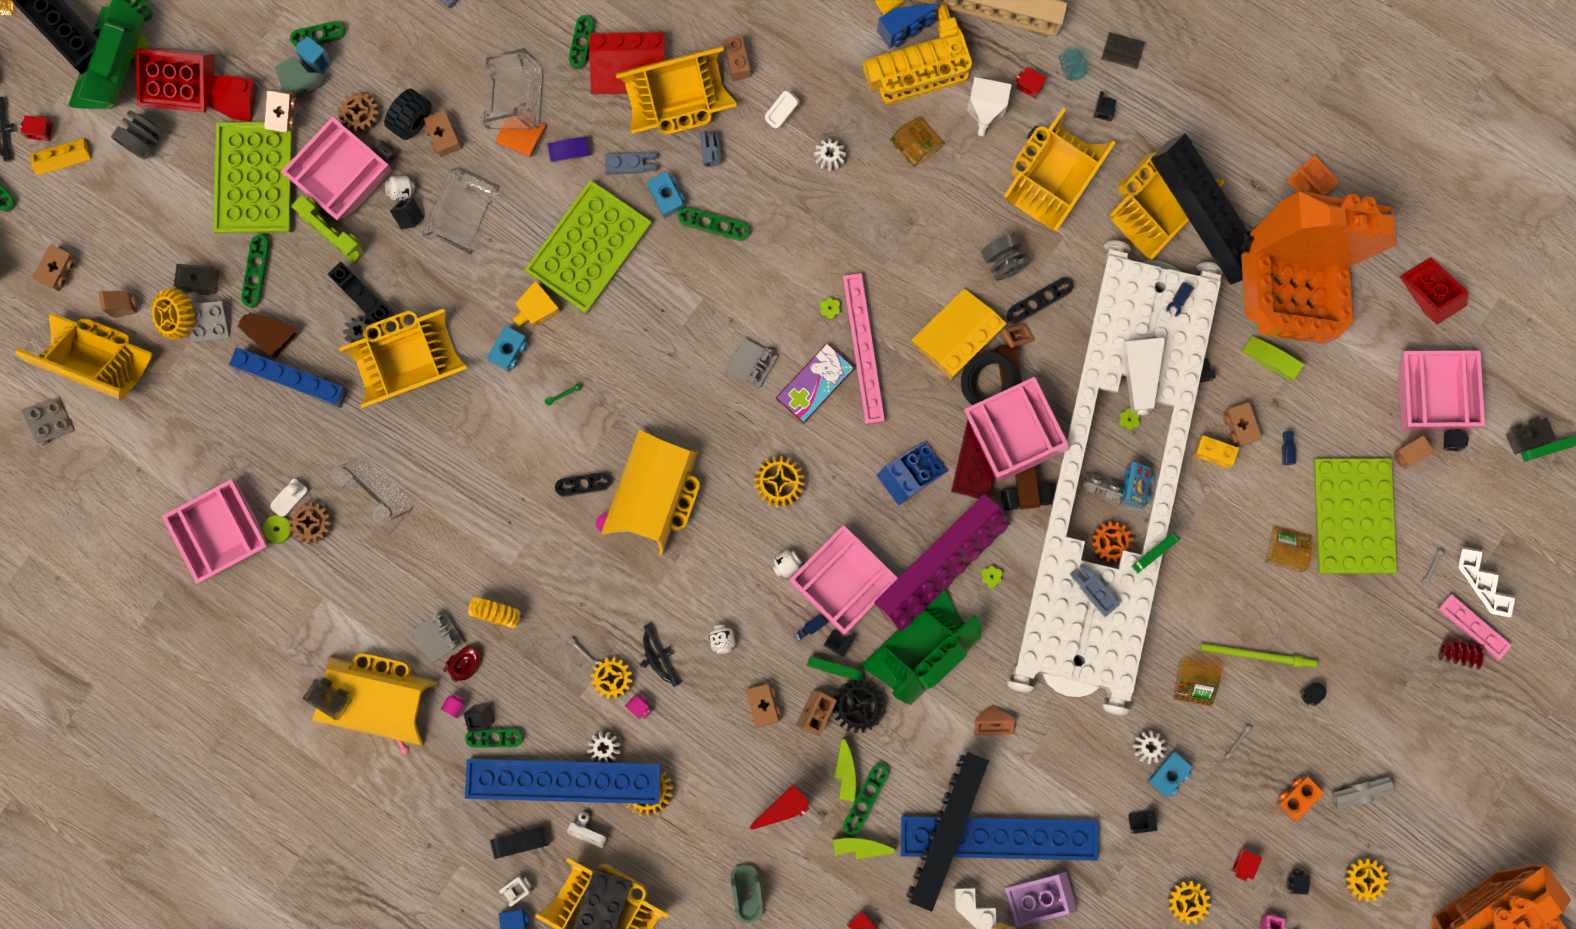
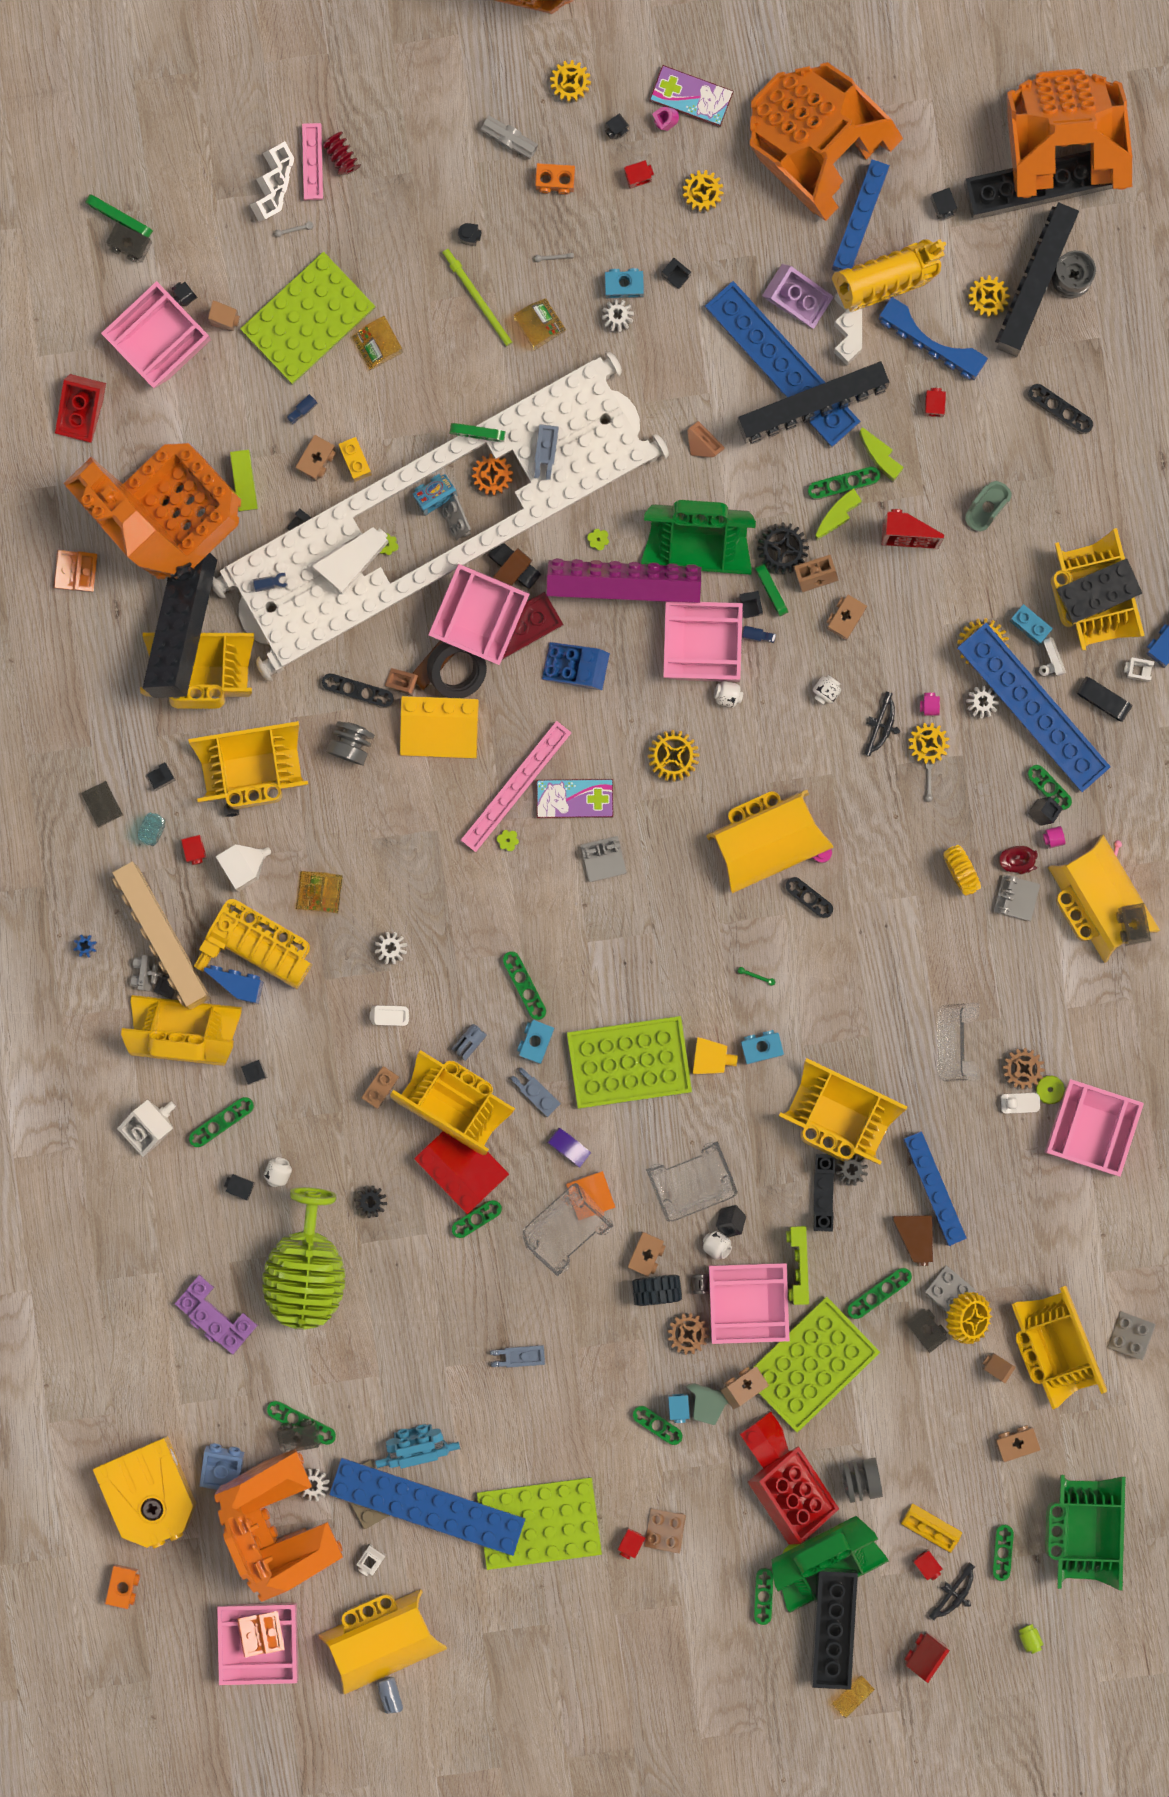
camera: 125 degrees left, 5 degrees up
none -> dark azure brick [1009,604,1053,646]

